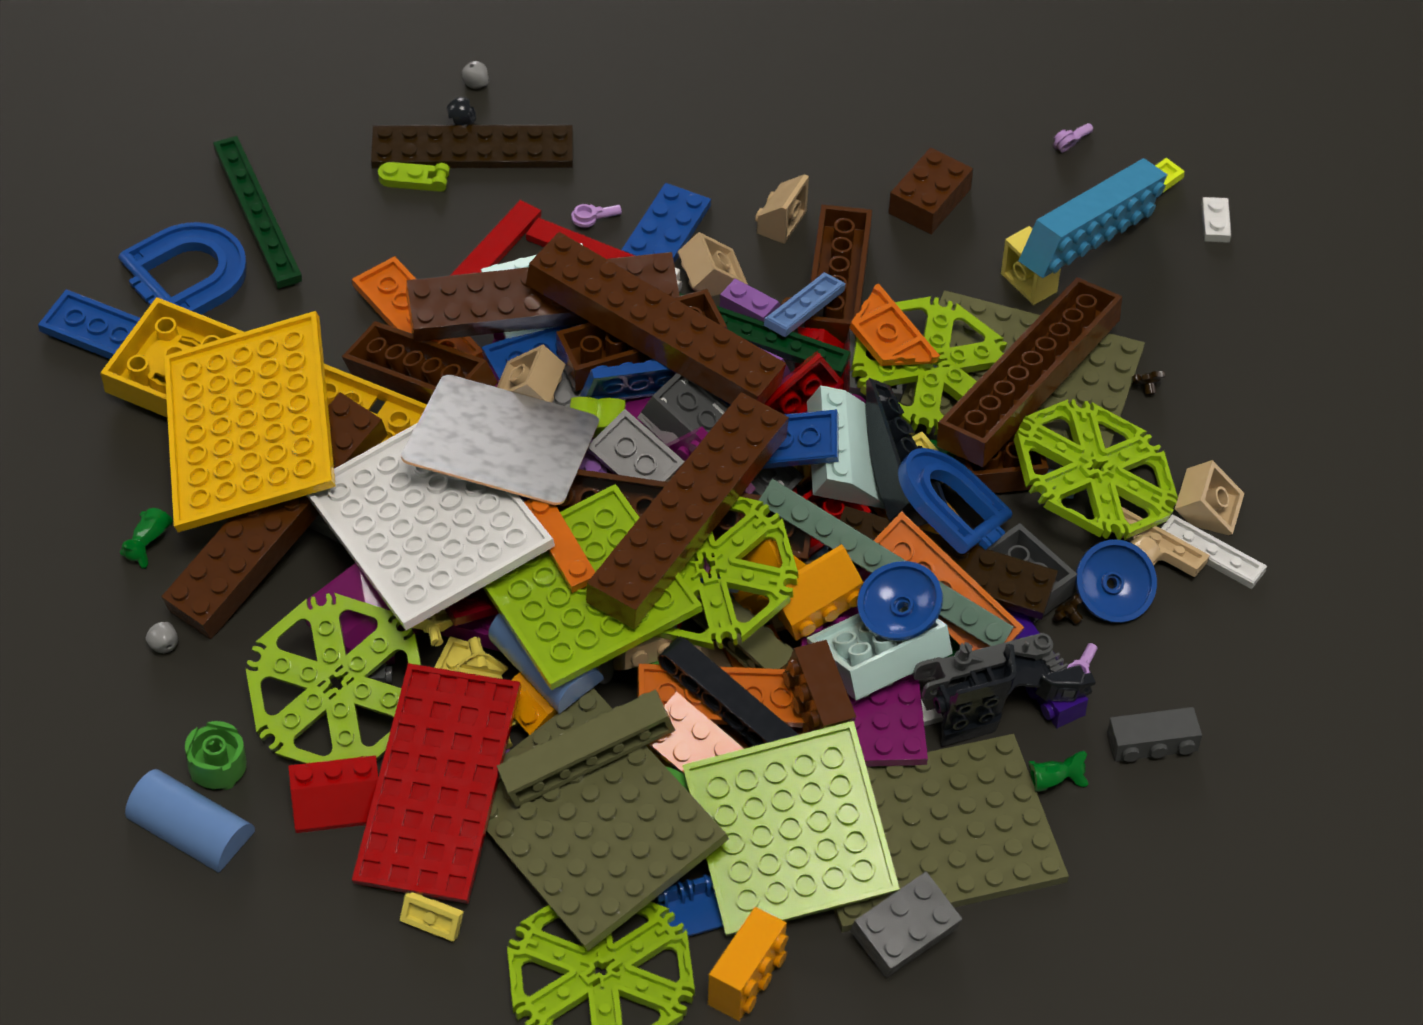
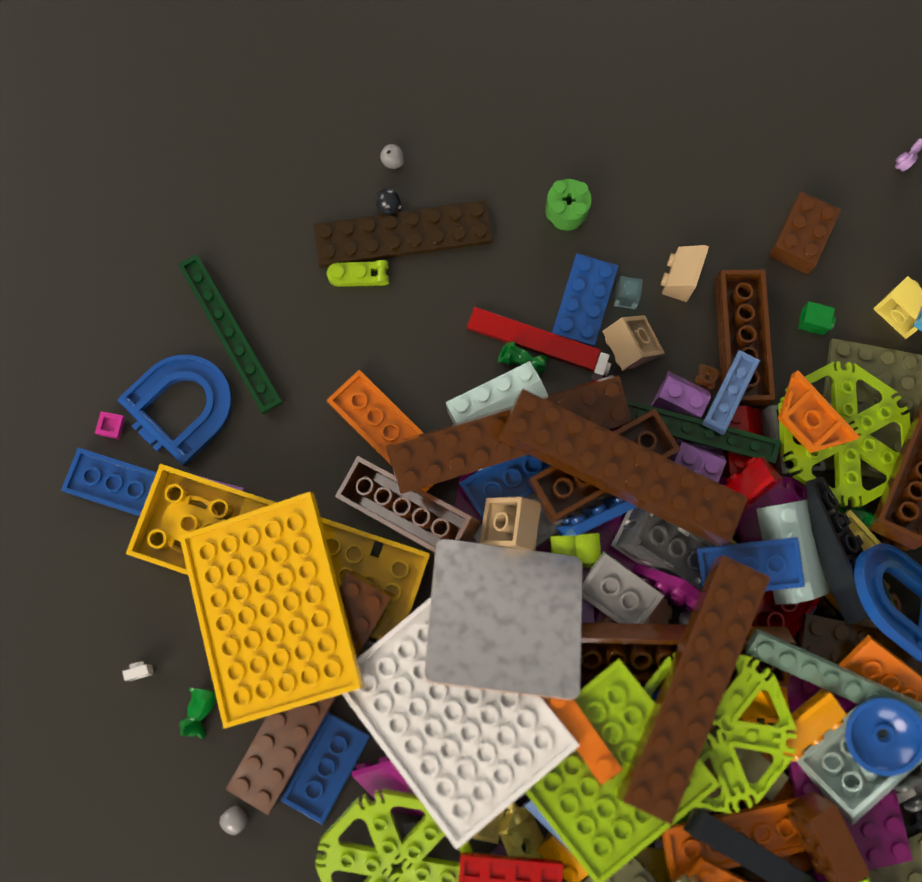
camera: 10 degrees left, 25 degrees up
red tile [450,200,541,276] -> none
lavender plate [571,204,622,228] -> none
none -> dark pink plate [95,411,125,439]
none -> white plate [122,661,154,681]
none -> blue tile [280,712,371,825]
none -> bright green brick [545,179,591,230]
none -> clear light blue brick [614,276,643,309]
none -> green brick [797,301,836,335]

